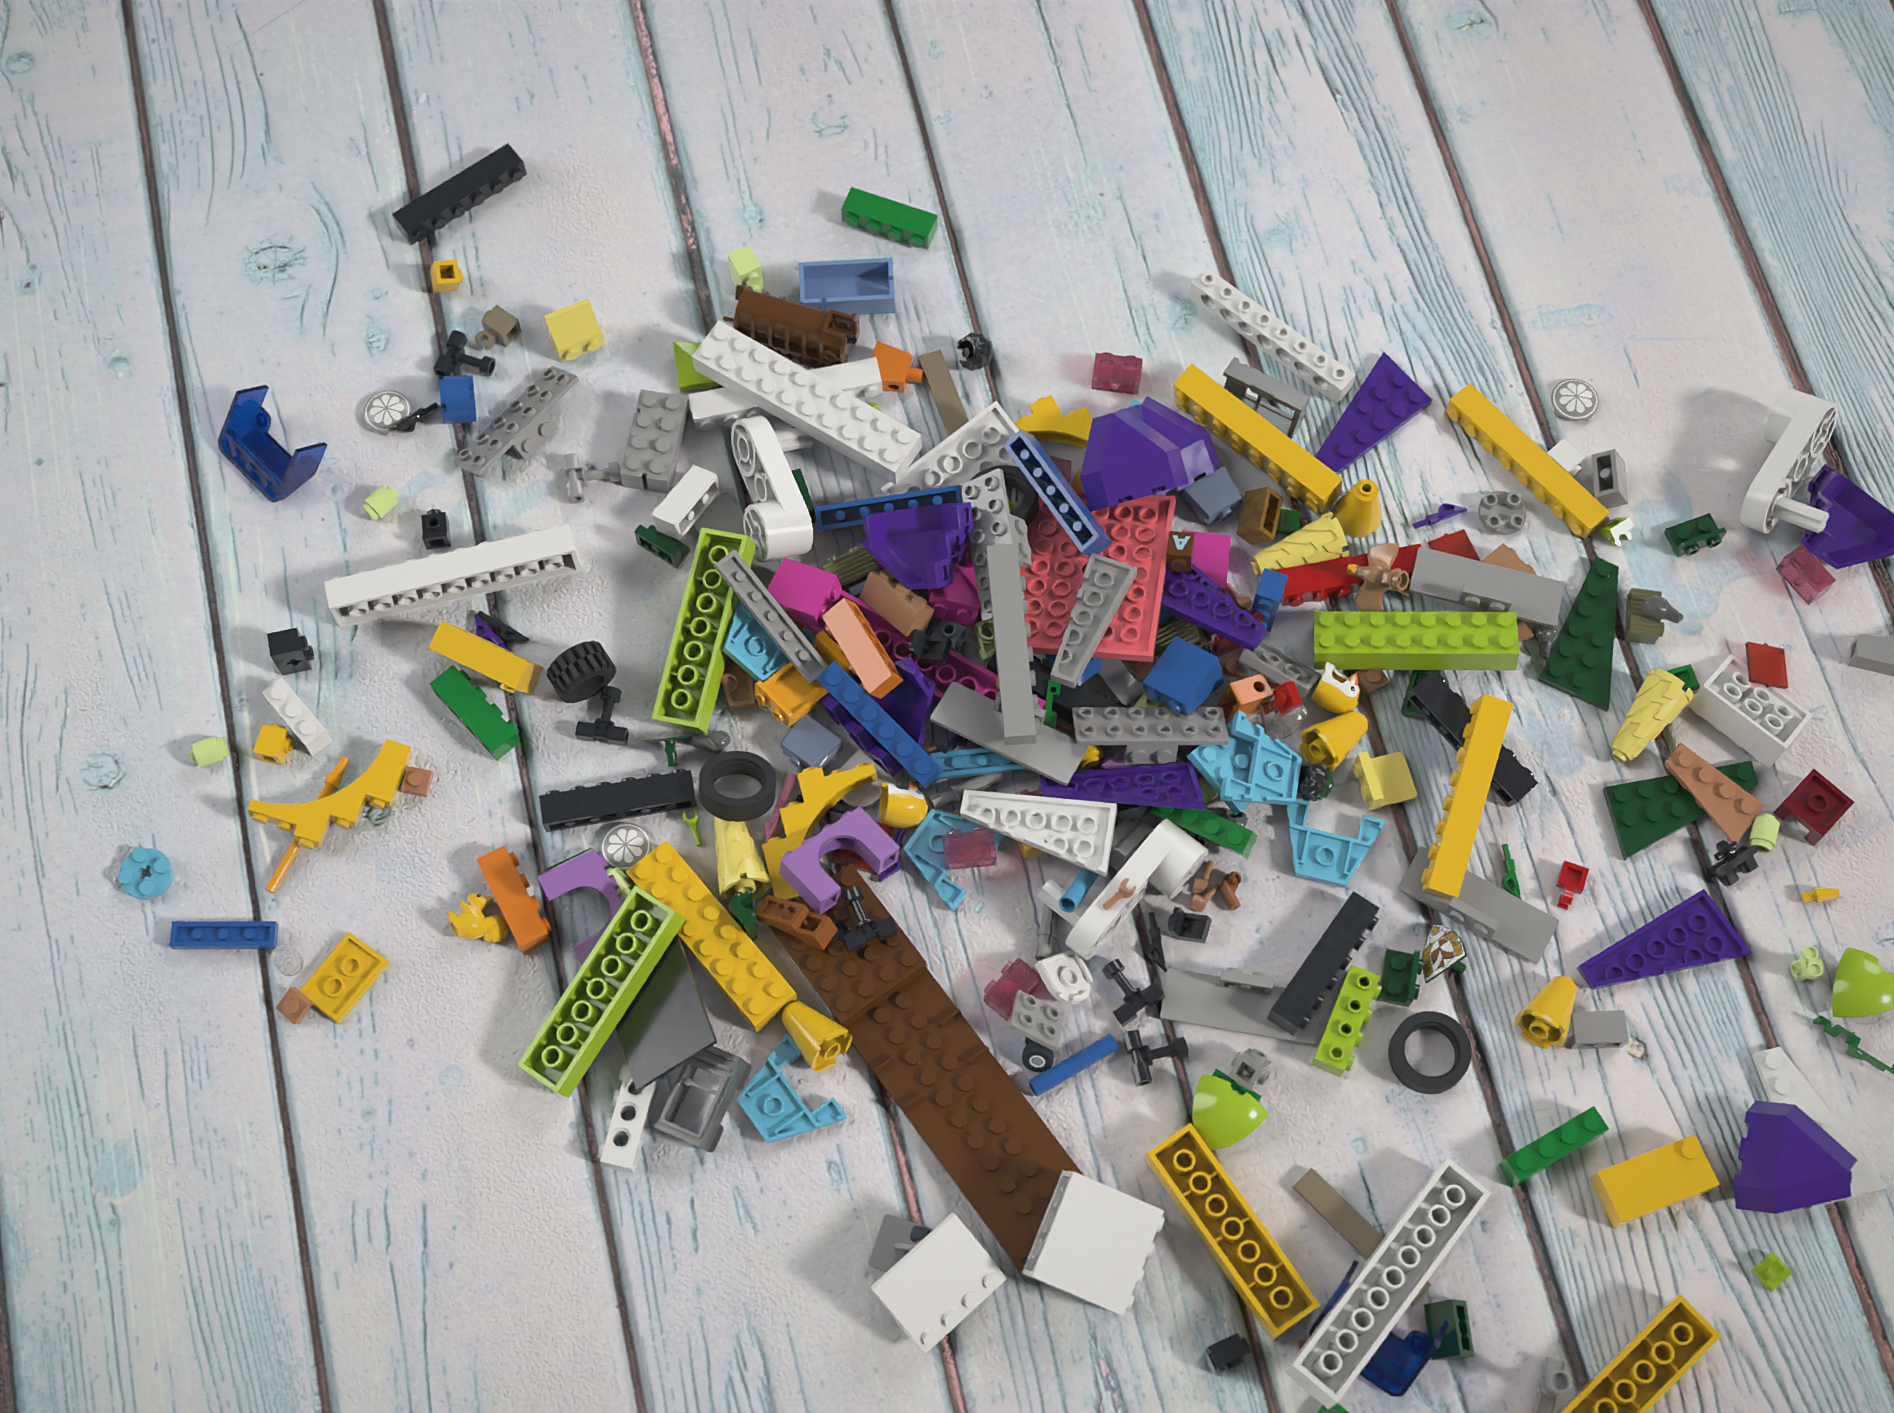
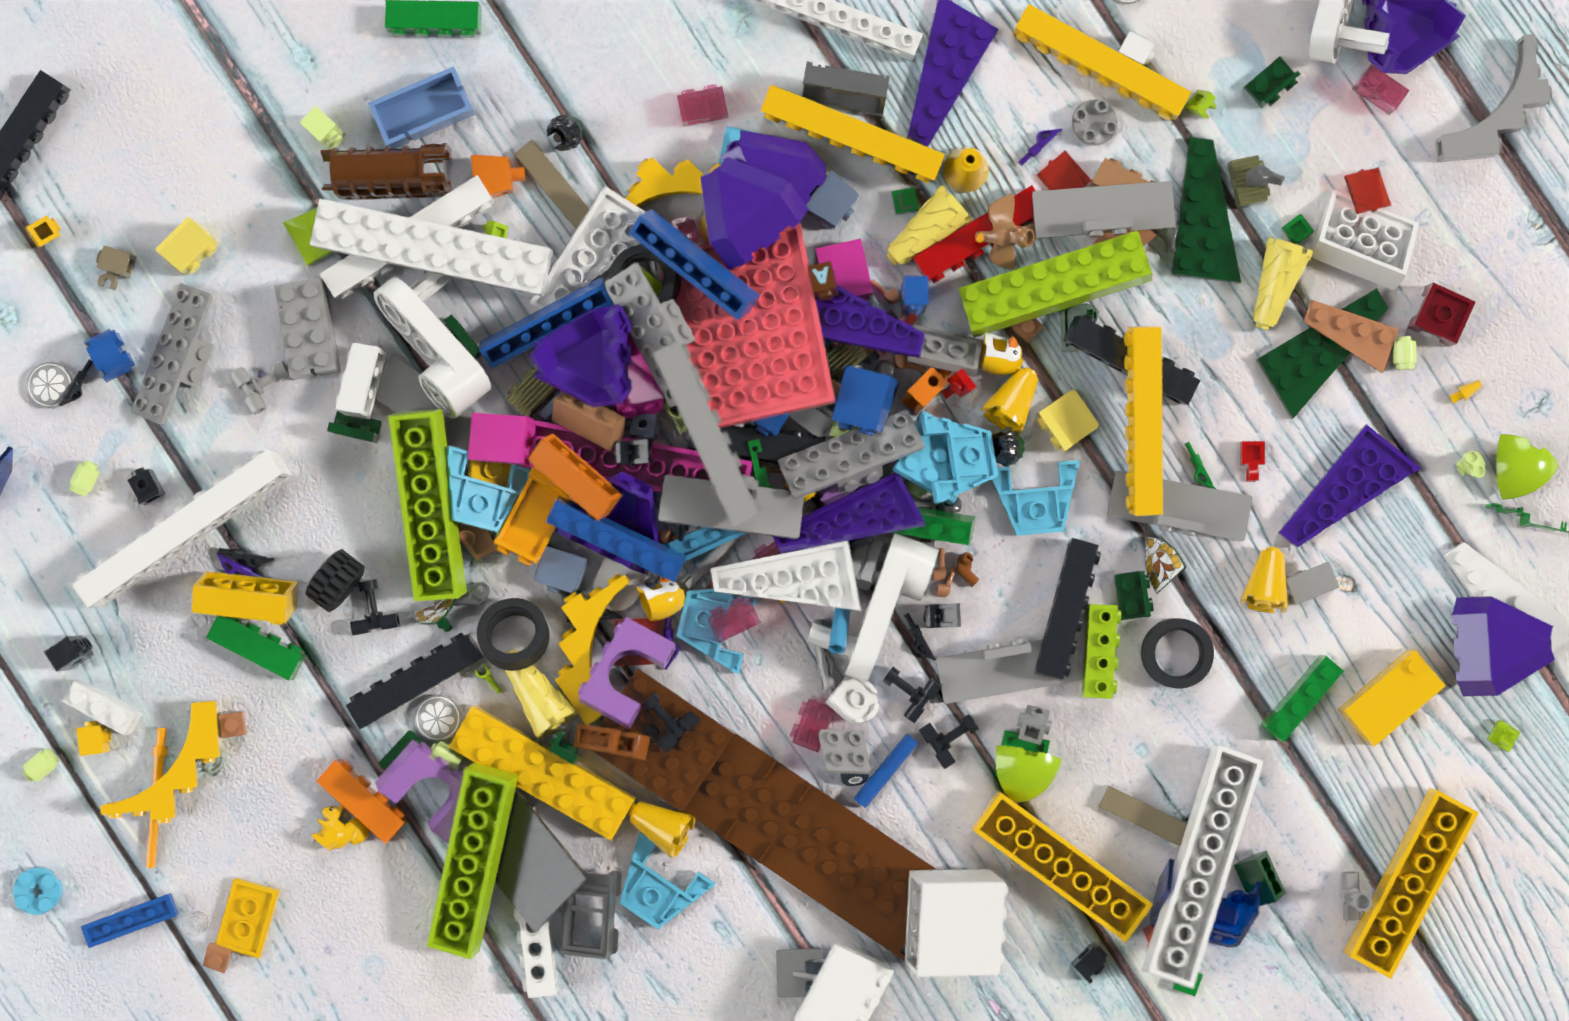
camera: 20 degrees left, 20 degrees up
black bar [433,330,496,377] -> none
light grey plate [714,549,828,684] -> none
bright pink piece [764,773,797,842] -> none
light grey wing [1050,553,1137,688] -> none
nougat hand [1103,878,1136,910] -> none
pearl gold brick [1236,486,1283,545] -> none
light grey brick [1591,449,1629,509] -> none
black hips [1706,840,1758,886] -> none

